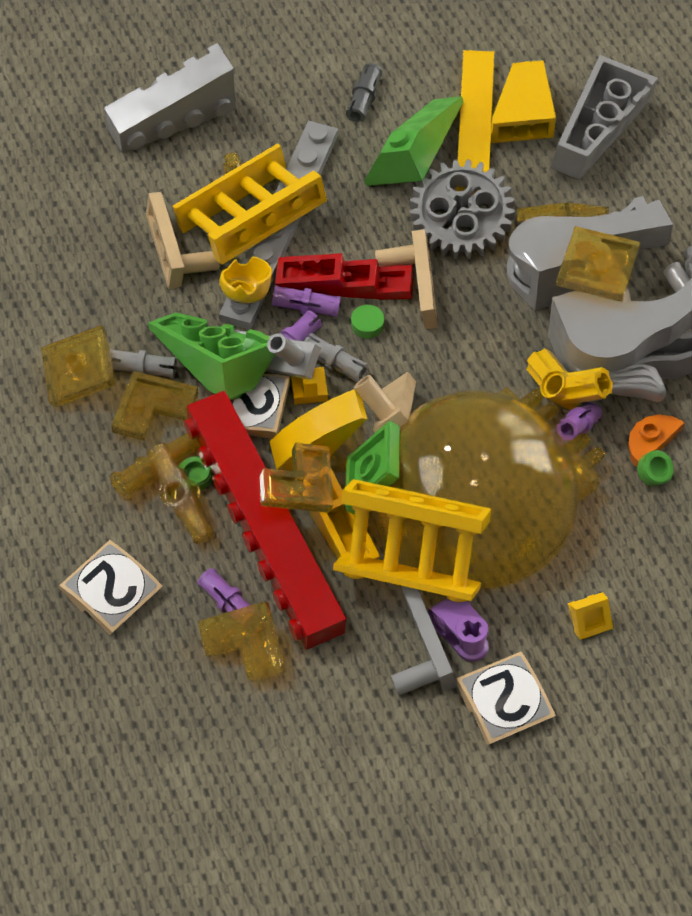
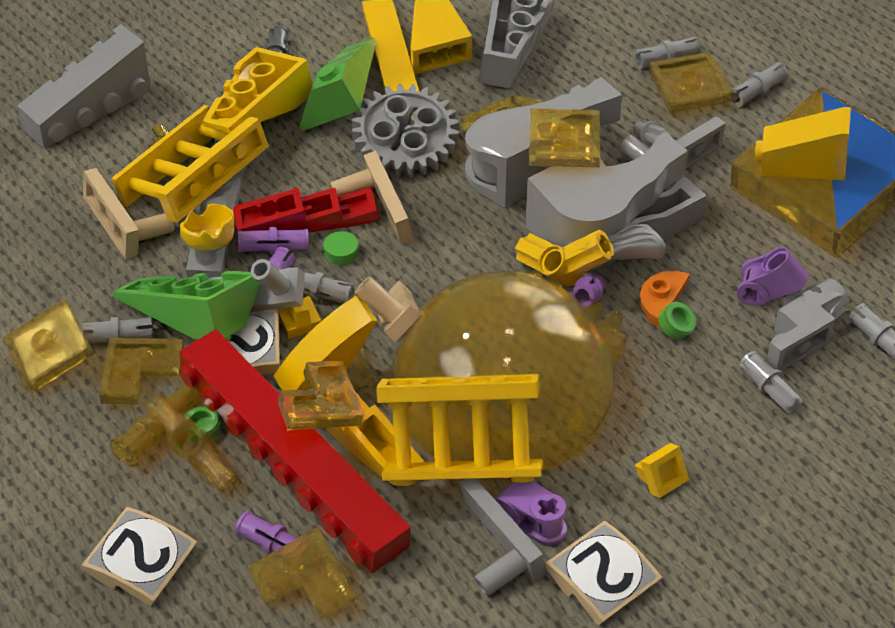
camera: 15 degrees left, 10 degrees down
bright green tile [345,421,400,515] -> none
none -> yellow wedge [203,47,312,133]

